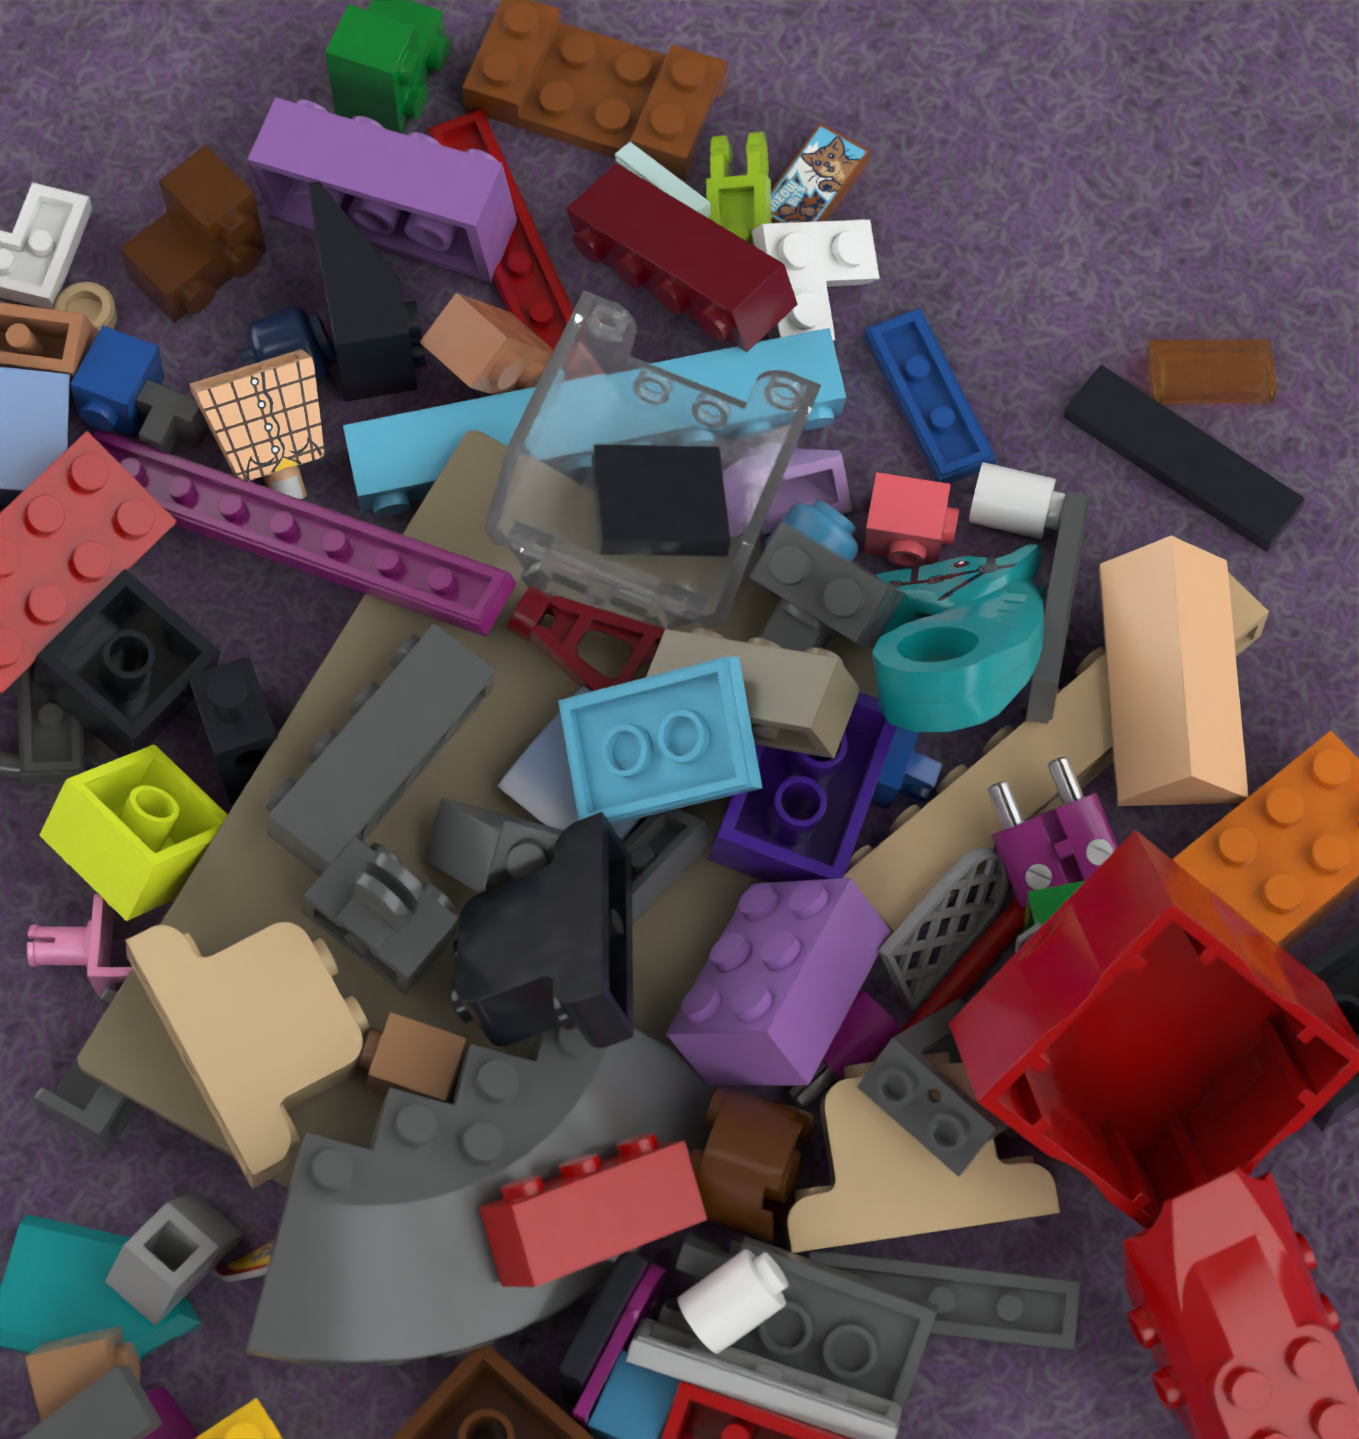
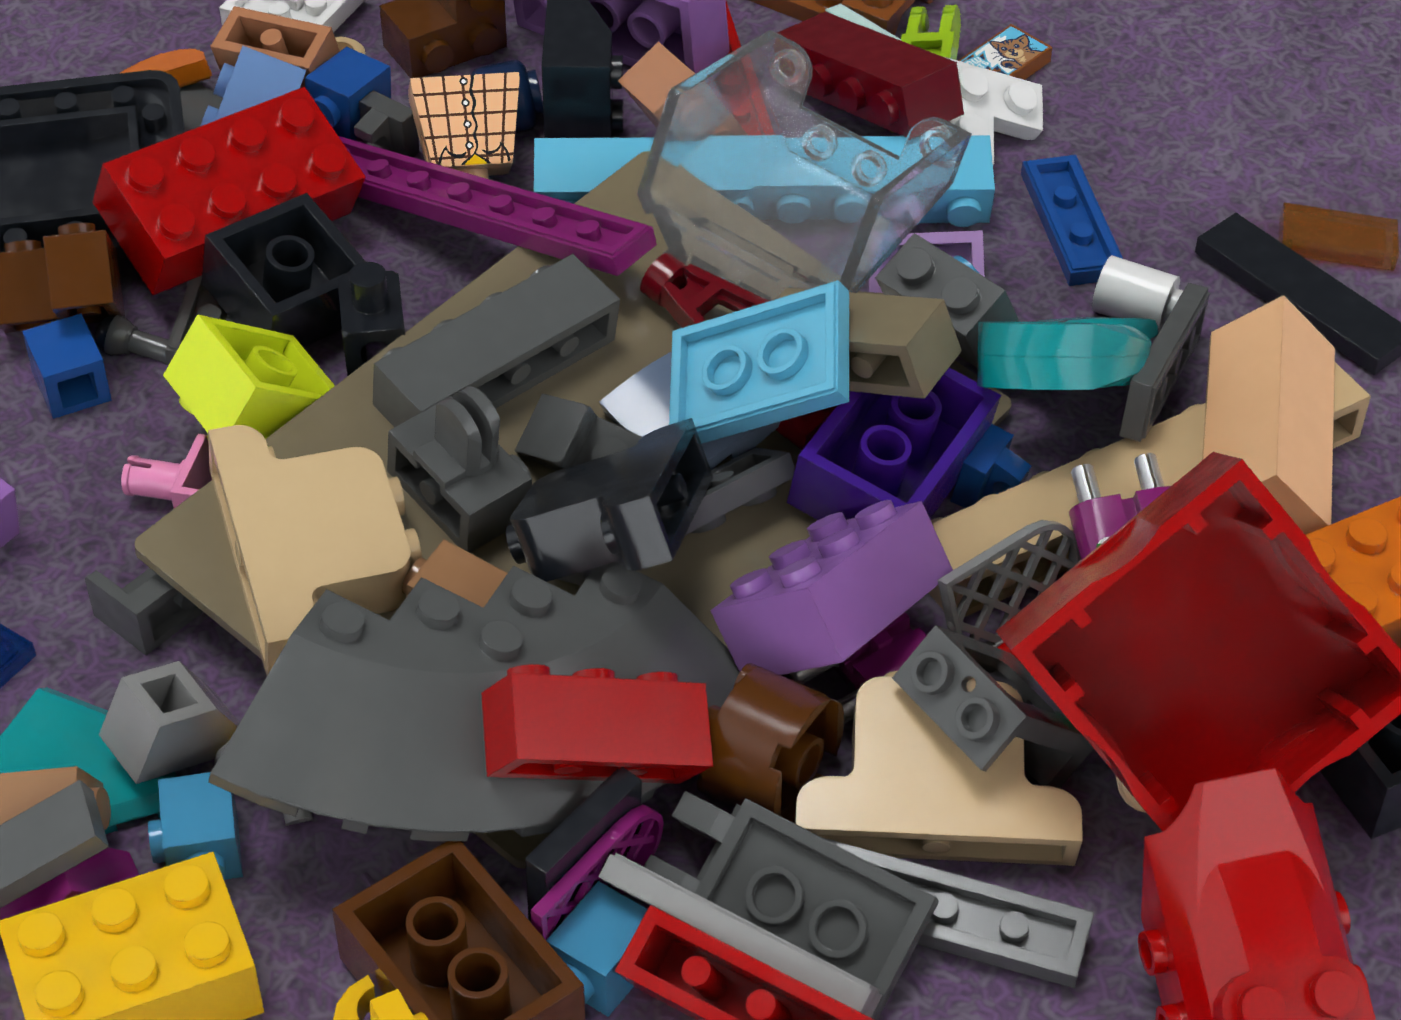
camera: 10 degrees right, 20 degrees down
black tile [591,444,731,557] -> none
white brick [678,1249,789,1354] -> none
coral brick [864,472,959,568] -> none
none -> dark azure brick [148,772,243,880]

